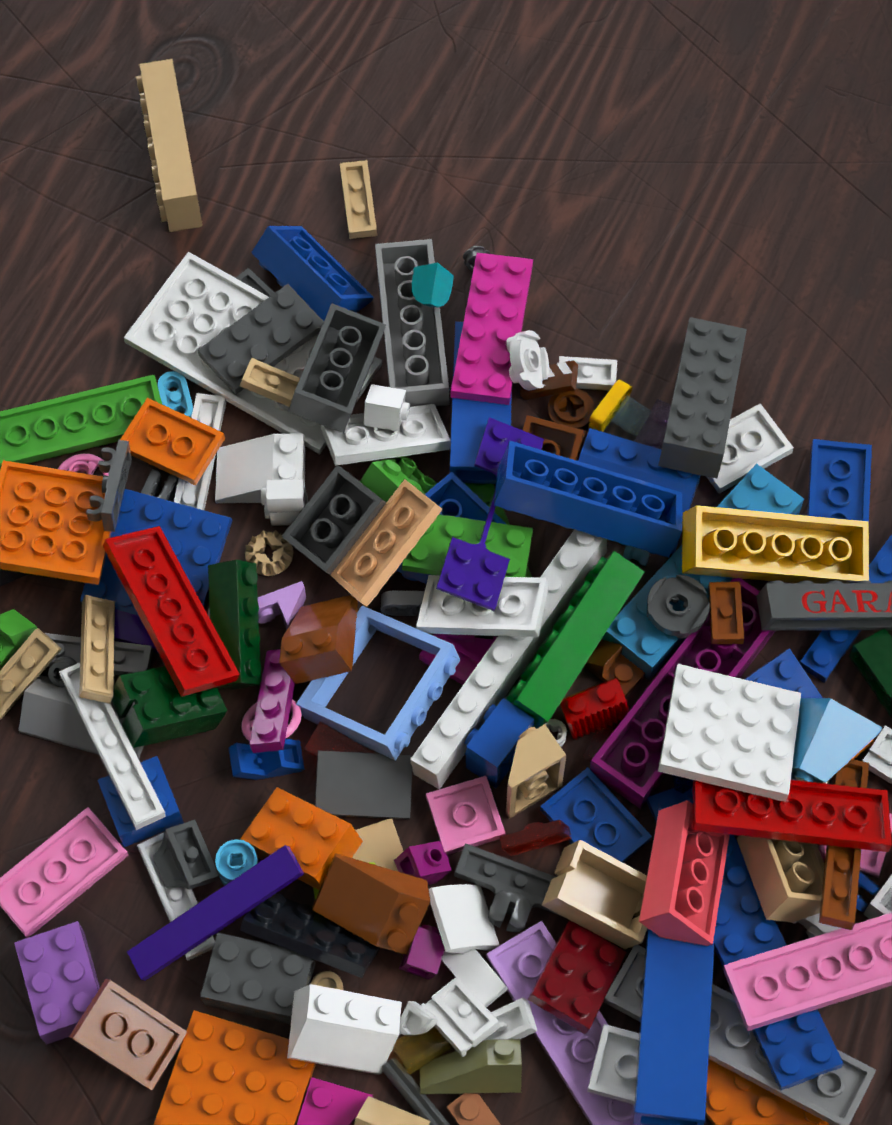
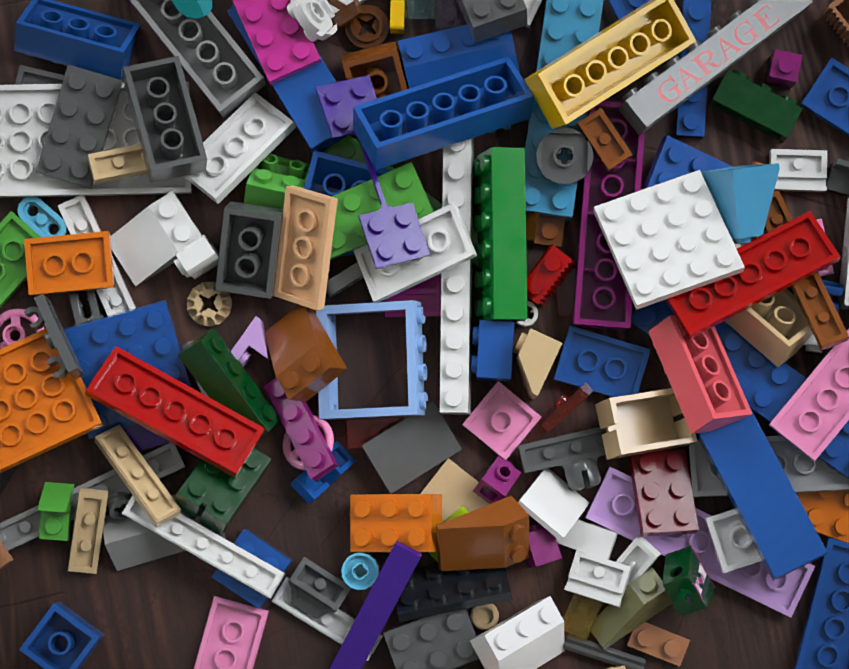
camera: 30 degrees left, 20 degrees up
white brick [364,384,410,431] -> none
white tile [399,1001,438,1035] -> none
none -> dark green torso [663,546,716,616]

